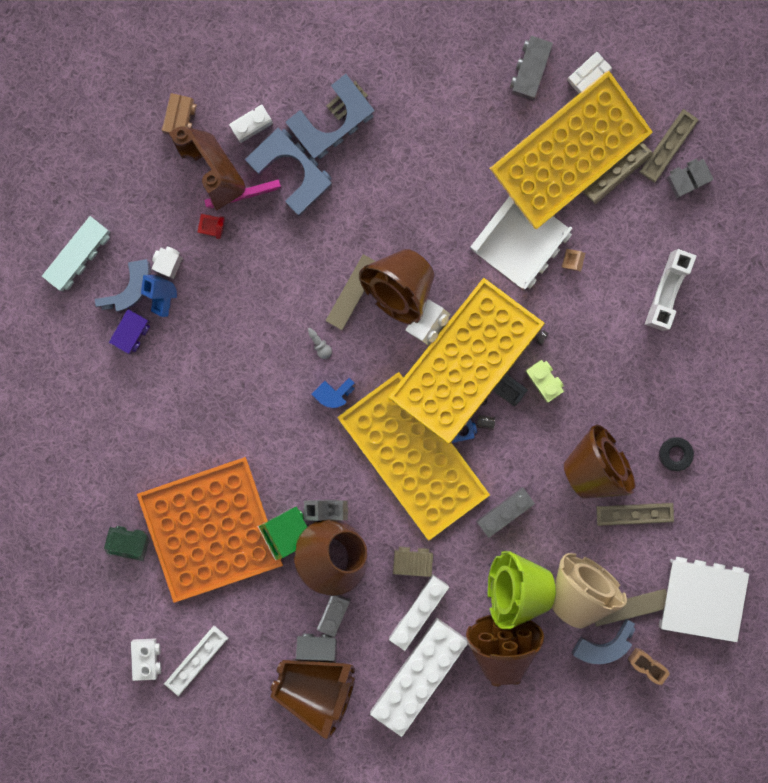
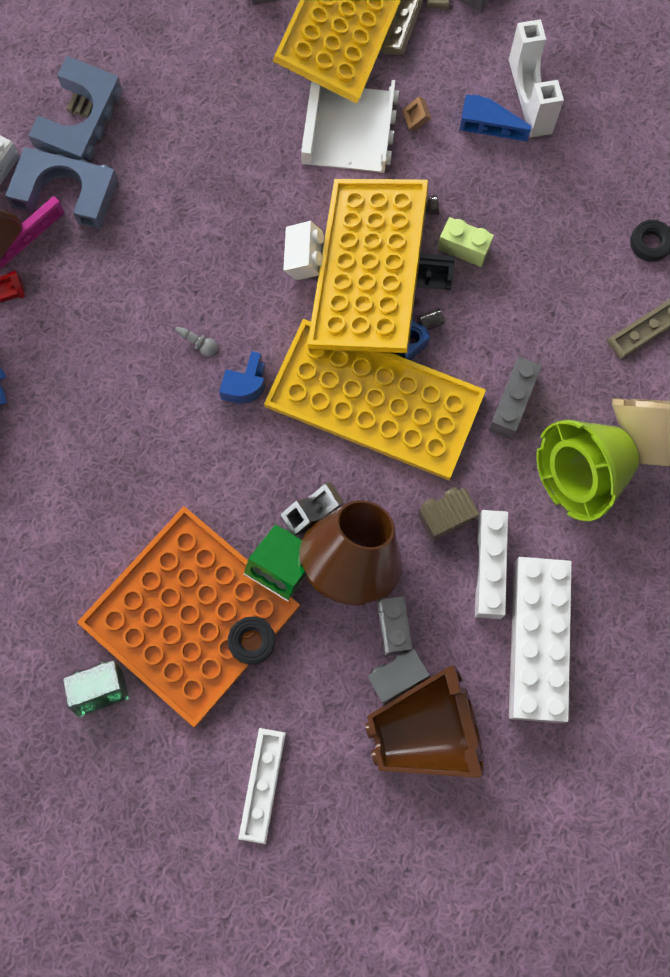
camera: 30 degrees left, 15 degrees down
white brick [131,639,161,681] -> none
dark tan tile [326,254,375,330] -> none
reddish brown cone [359,249,435,325] -> none
reddish brown cone [466,615,544,687] -> none
reddish brown cone [563,424,636,499] -> none
none -> black tyre [228,616,276,665]
none -> blue slope [459,94,532,142]

